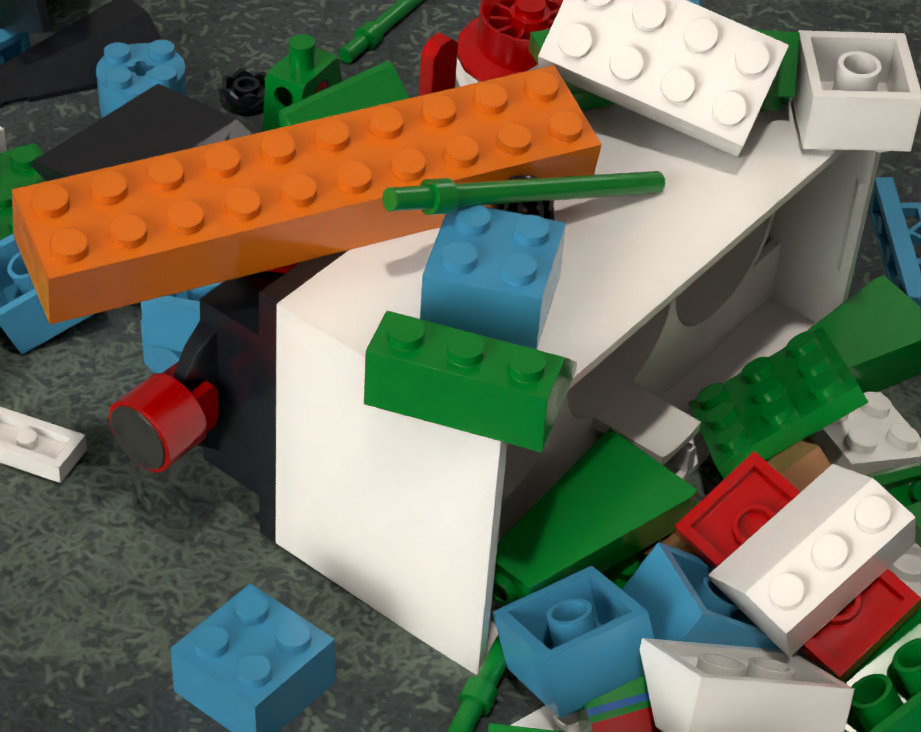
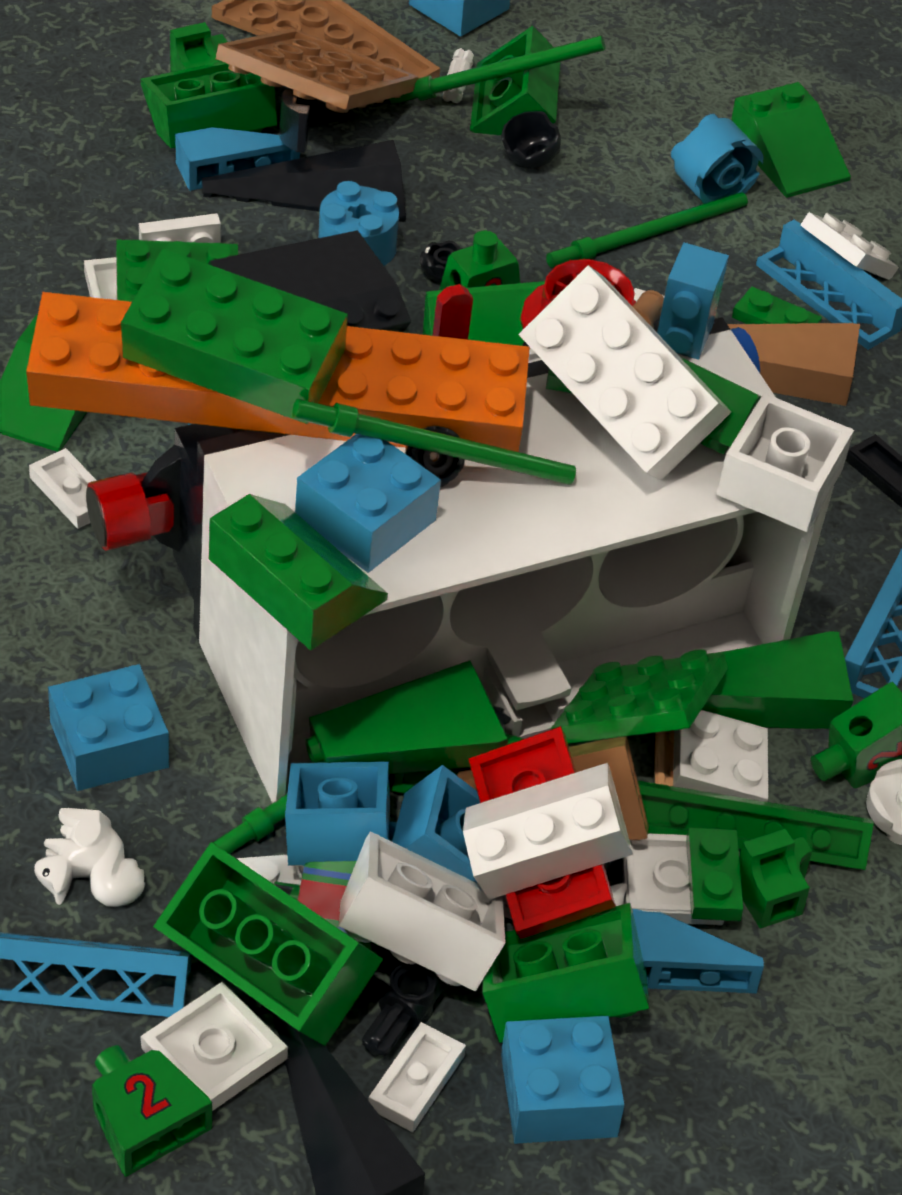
camera: 25 degrees right, 5 degrees up
none -> green brick [121,248,348,424]

